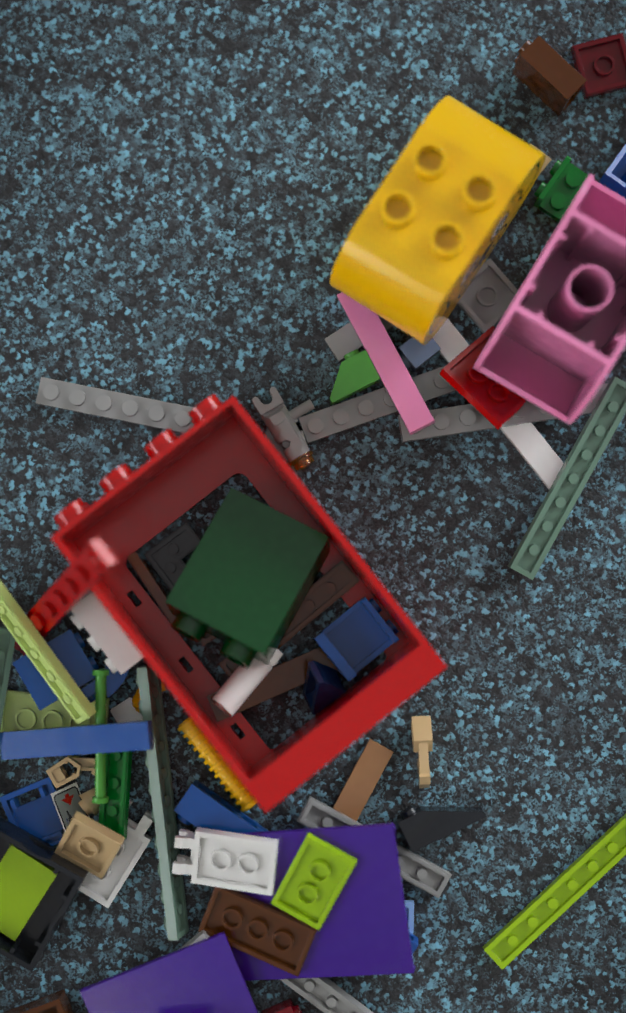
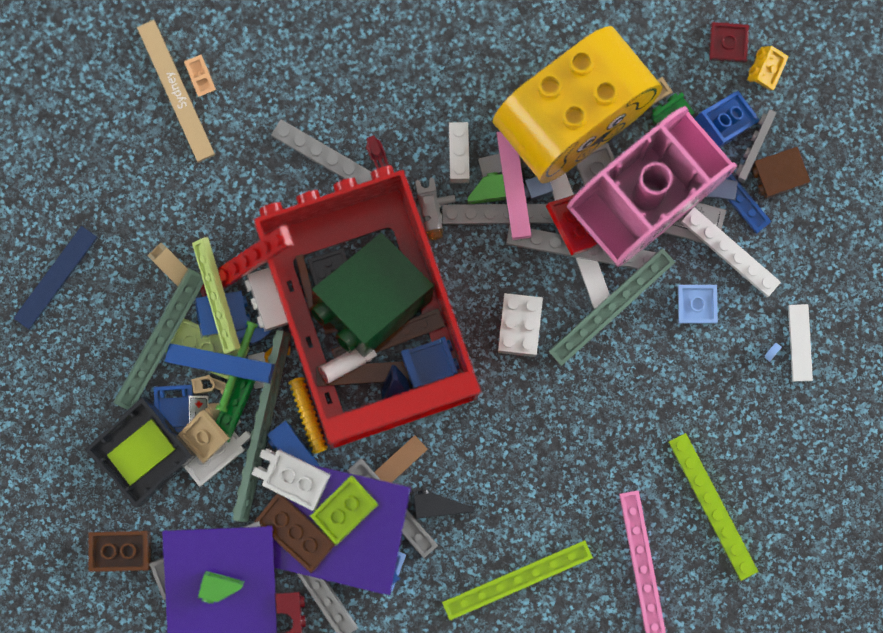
camera: 25 degrees right, 5 degrees down
tan piece [411,716,433,788] -> none
reddish brown brick [513,36,587,116] -> none
none -> dark red piece [366,135,389,169]
none -> white brick [449,122,469,183]
none -> white brick [498,293,543,357]

